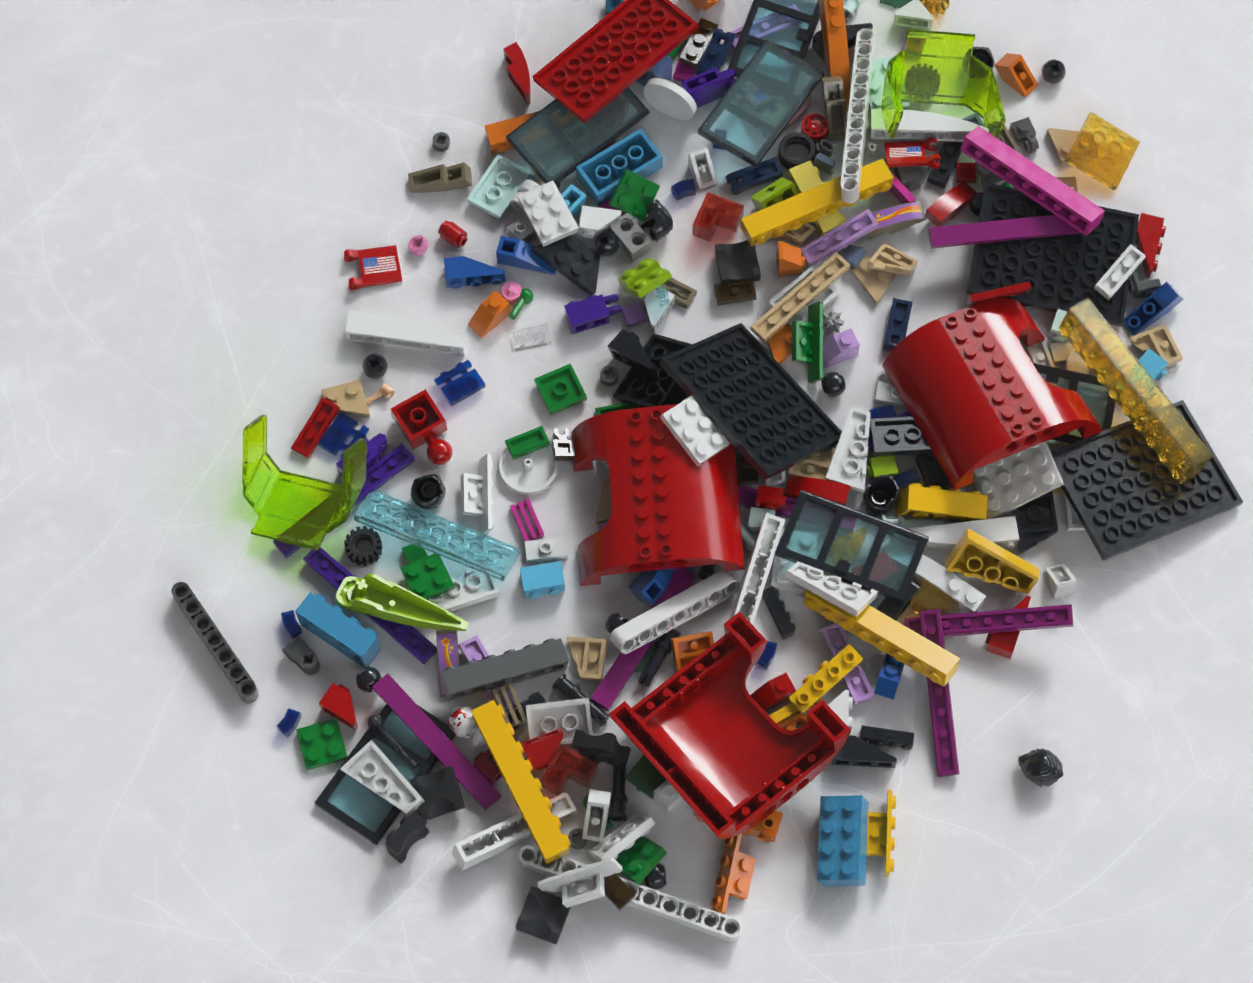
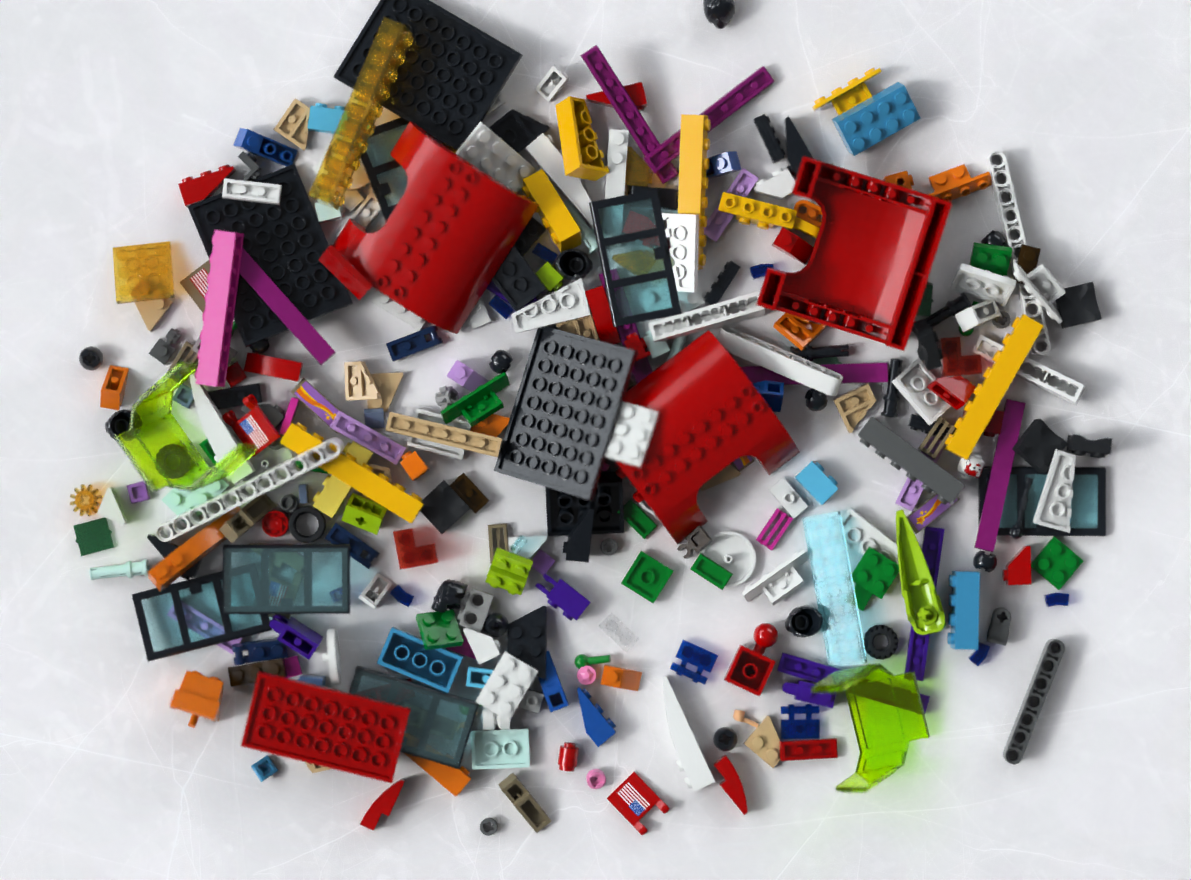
camera: 130 degrees left, 20 degrees up
none -> red slope [714,755,747,815]

